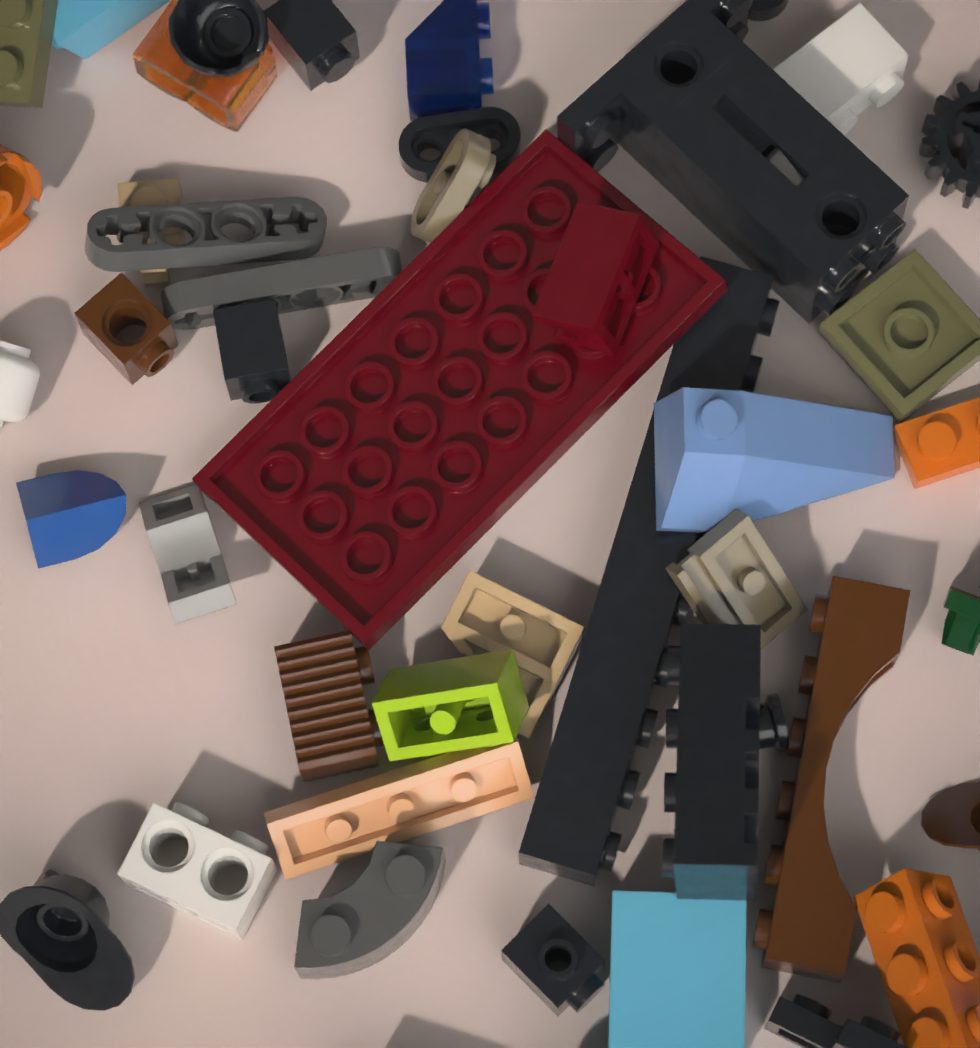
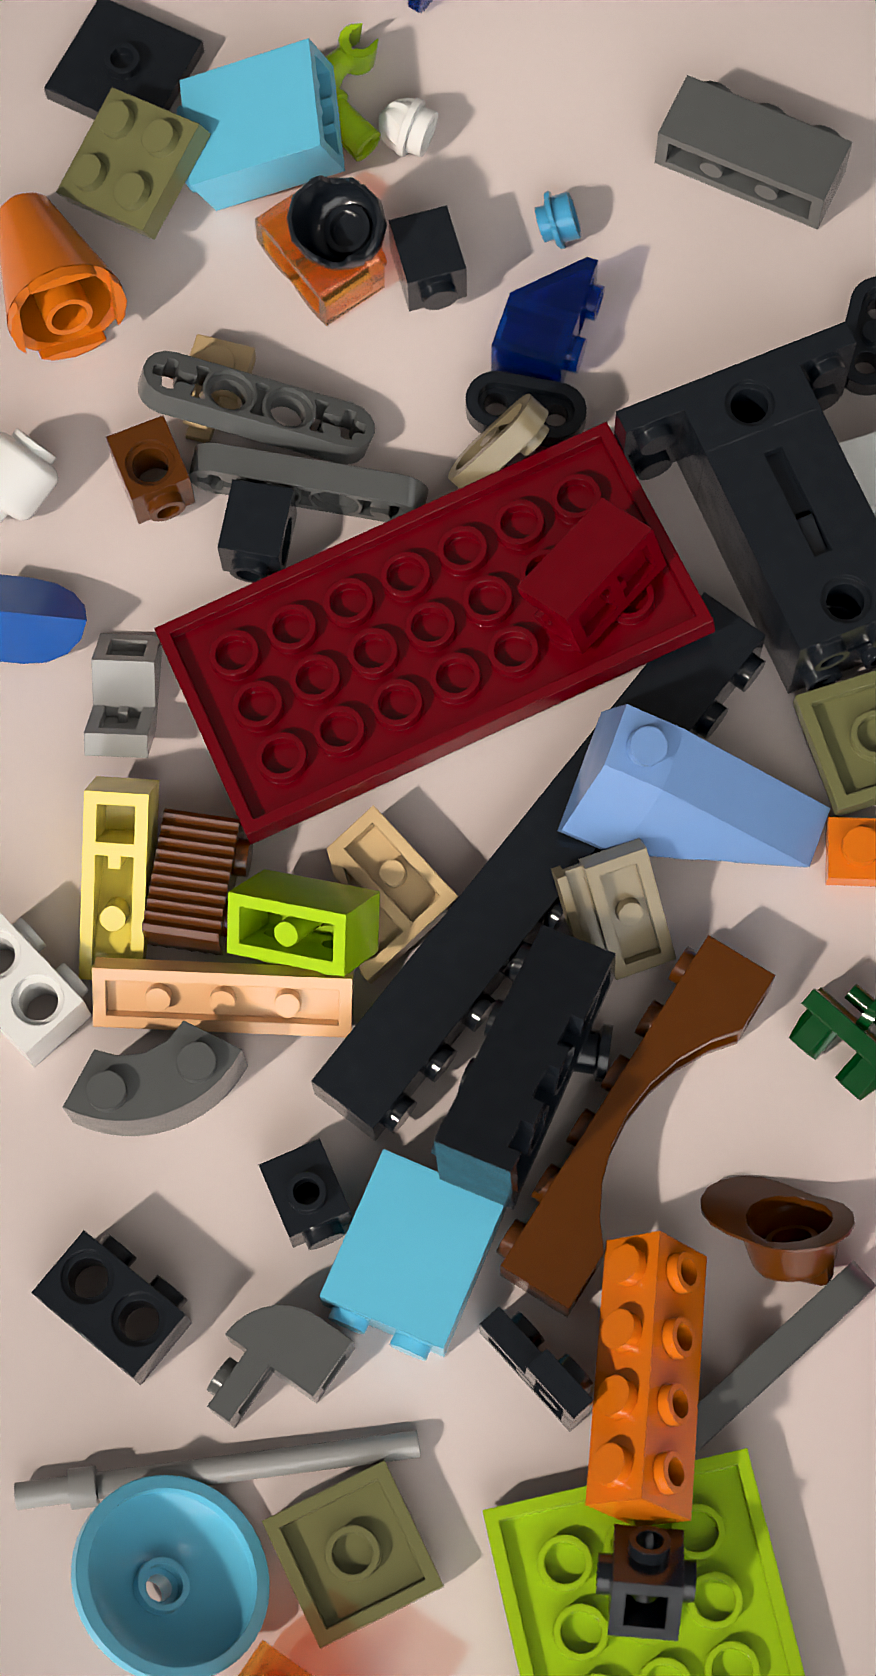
camera: 20 degrees right, 0 degrees up
none -> light yellow slope [79,776,159,980]

